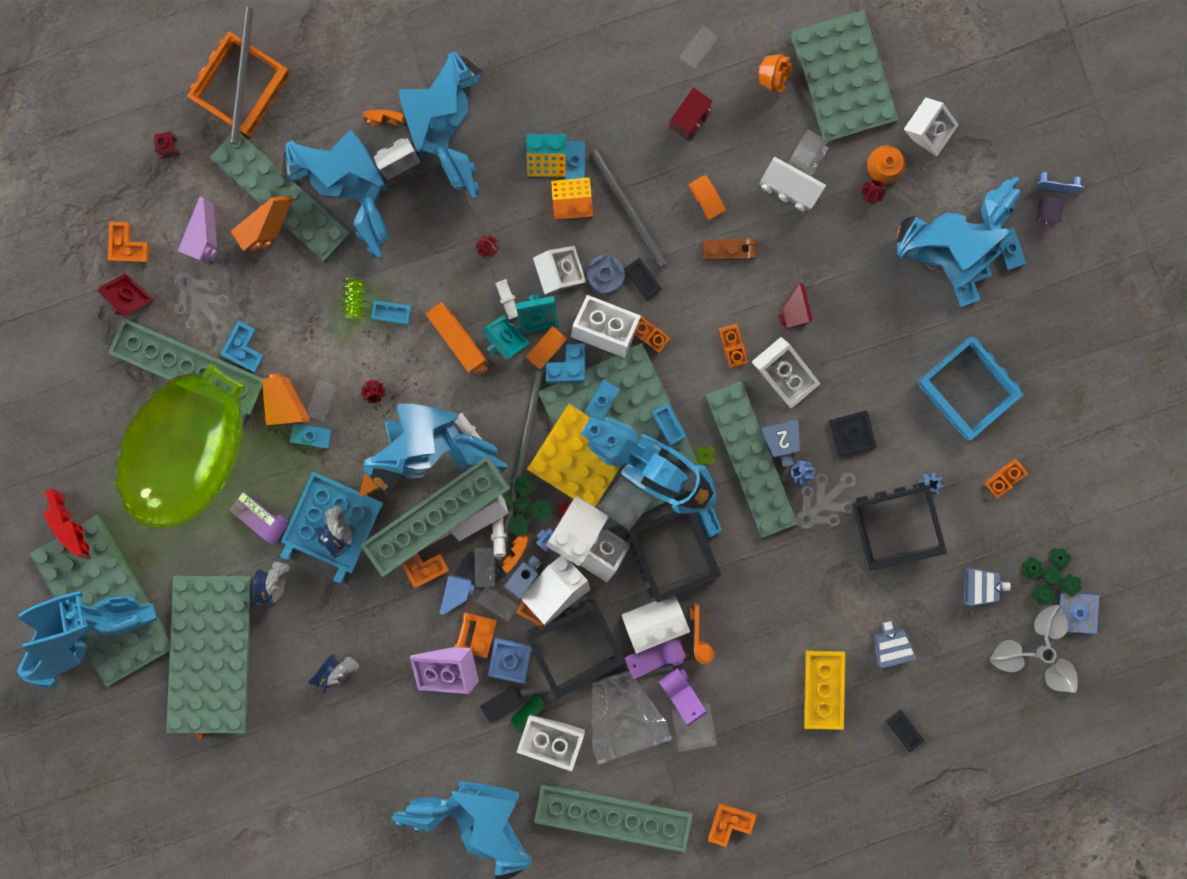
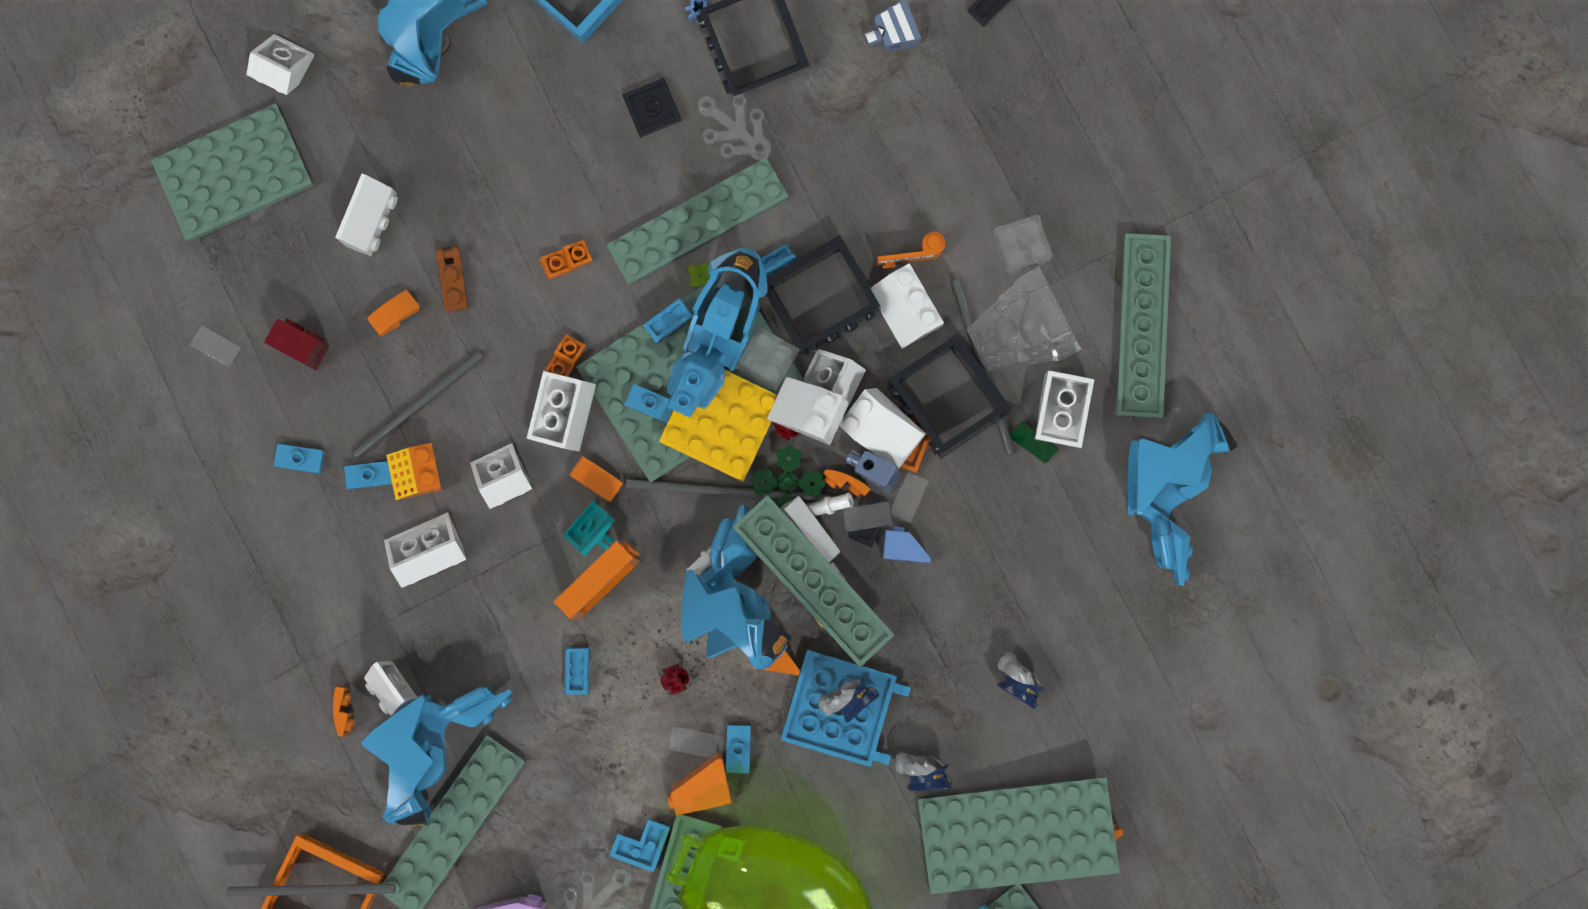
camera: 105 degrees left, 5 degrees down
orange slope [230,196,293,251] -> none
medium lavender door [230,492,288,545] -> none
clear neon green piece [341,278,367,319] -> none
dark azure piece [399,52,483,200] -> none
orange plate [402,552,449,588] -> none
lavender slope [410,647,479,694] -> none
orange plate [454,612,497,658] -> none
dark red gear [475,235,499,259] -> none
black tile [480,686,523,723] -> none
medium blue plate [488,638,532,684] -> none
white pin [495,279,518,319] -> none
teal tile [515,294,560,334] -> none
slope [527,134,566,177] -> none
medium blue gear [536,528,554,552] -> none
dark azure plate [546,344,586,384] -> none
sand blue tile [587,255,625,293] -> none
black tile [624,257,662,300] -> none
medium lavender door [624,637,686,679] -> none
medium lavender door [659,668,707,726] -> none
orange plate [708,803,756,847] -> none
white slope [752,337,820,409] -> none
orange cone [758,54,792,93] -> none
sand blue torso [760,420,800,467] -> none
dark red slope [778,283,813,329] -> none
clear brick [787,130,828,176] -> none
medium blue gear [791,461,815,485] -> none
yellow plate [804,651,845,730] -> none
dark red gear [861,180,886,204] -> none
orange cone [867,145,906,184] -> none
none -> dark azure plate [274,444,325,474]
none -> white slope [384,512,466,588]

